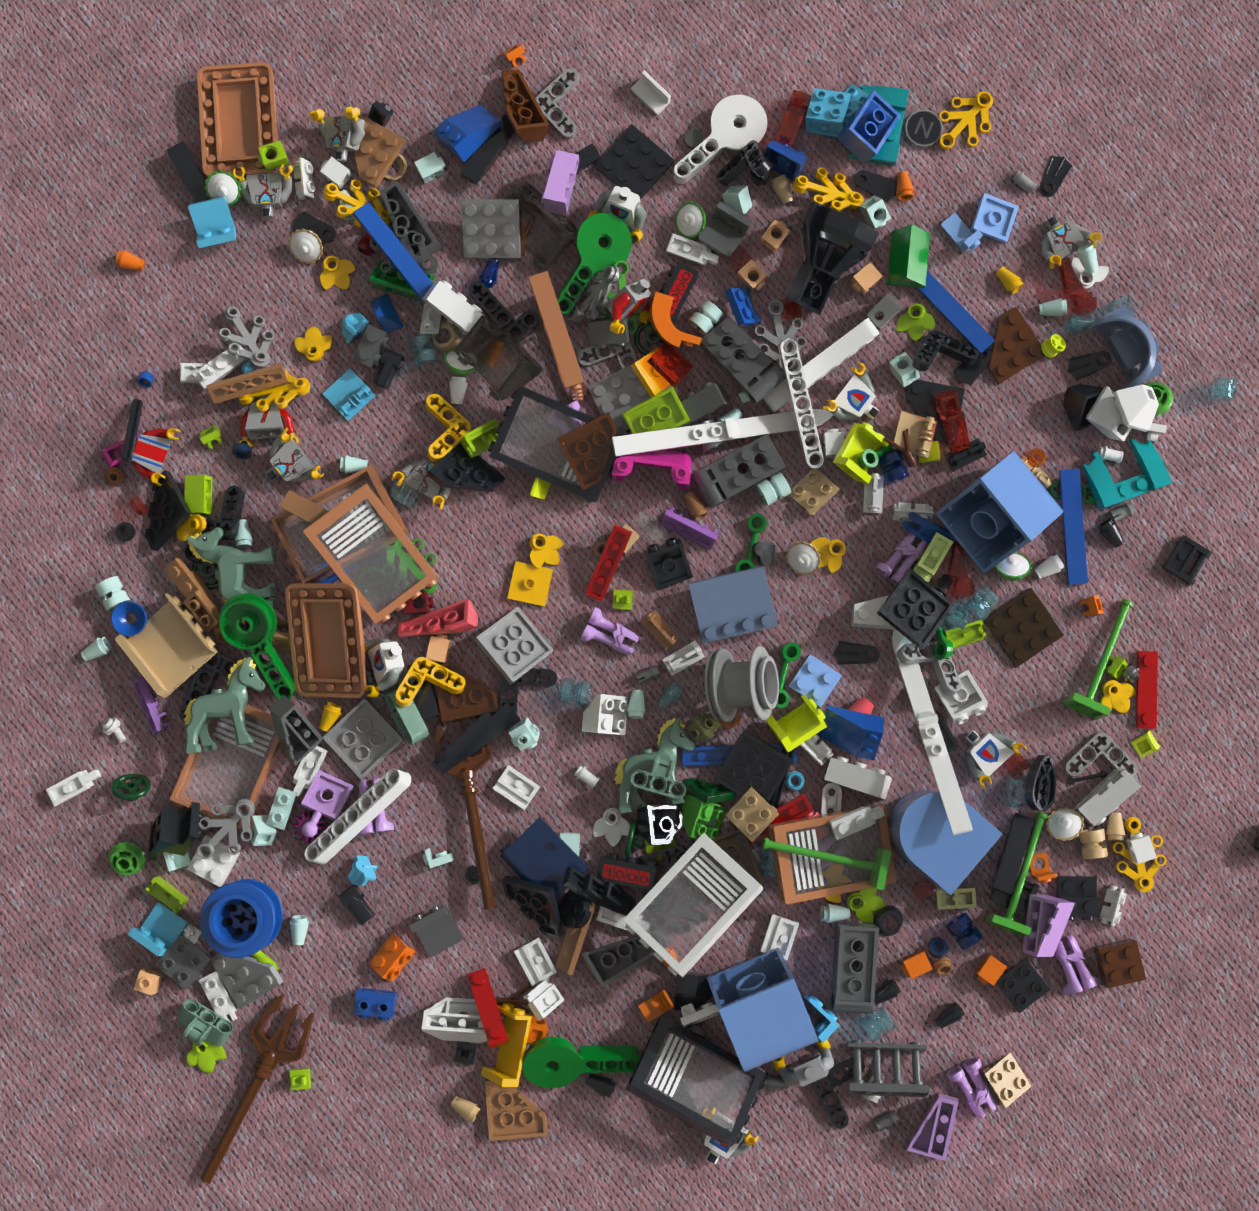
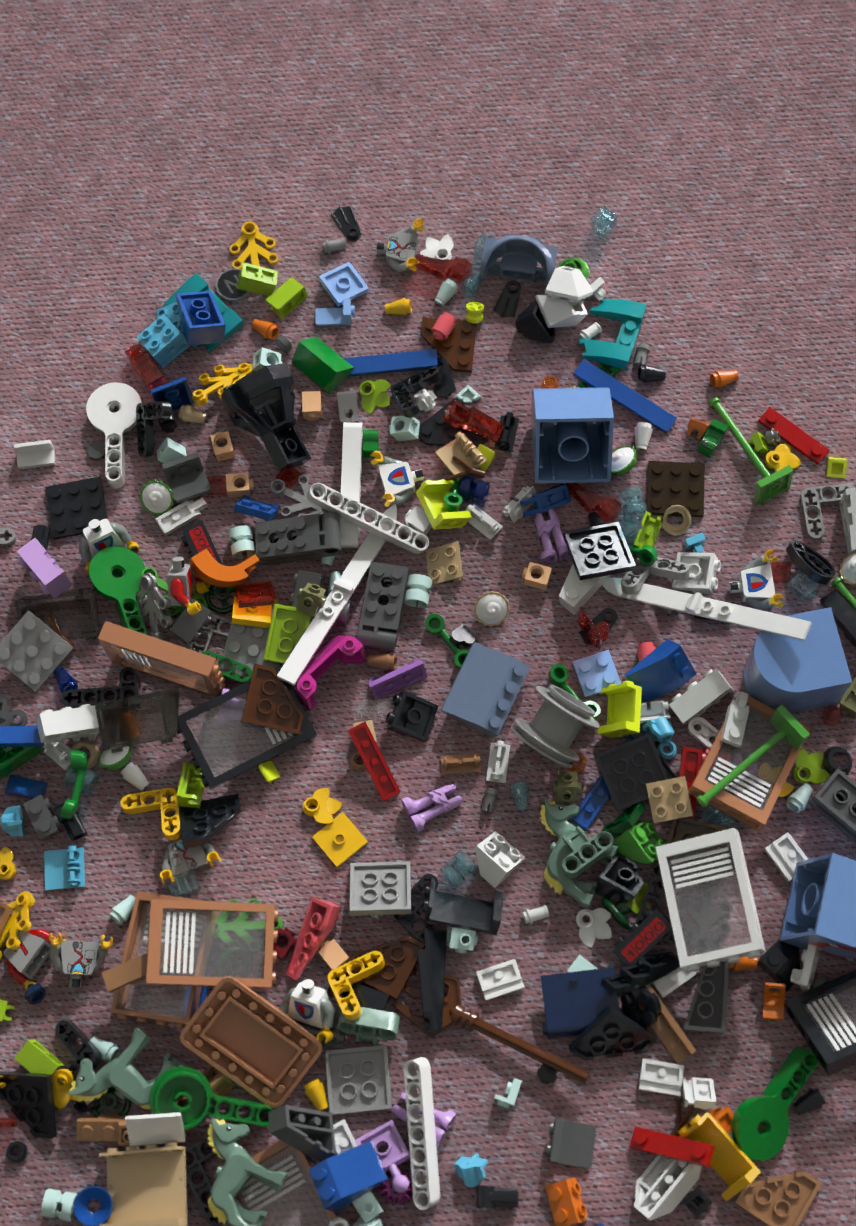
camera: 50 degrees left, 15 degrees down
lime tile [612,589,633,610] -> none
light aqua cone [627,690,646,719] -> none
yellow plate [810,537,846,573] -> none
black piece [854,170,896,203] -> none
yellowish green plate [913,532,953,582] -> none
black hinge [1067,771,1107,785] -> none
light aqua cone [1077,244,1098,274] -> none
black plate [1162,535,1212,586] -> none
none -> green piece [60,749,88,819]
none -> white piece [125,1112,185,1146]
none -> green beam [202,651,252,683]
none -> lime hinge [236,262,278,296]
none -> lime hinge [265,277,308,319]
none -> dark grey tile [275,335,292,354]
none -> olive brick [296,583,326,617]
none -> blue slope [309,1141,388,1212]
none -> green leg [362,430,379,458]
none -> white gear [414,389,437,412]
none -> black panel [422,878,503,935]
none -> coral brick [431,312,456,341]
none -> light aqua tile [455,385,481,403]
none -> light nougat brick [522,562,552,591]
none -> clear red hinge [577,606,610,650]
none -> medium azure piece [642,717,674,743]
none -> tan piece [662,505,691,536]
none -> medium azure tile [683,532,706,553]
none -> green leg [697,418,728,458]
none -> orange cone [709,370,739,389]

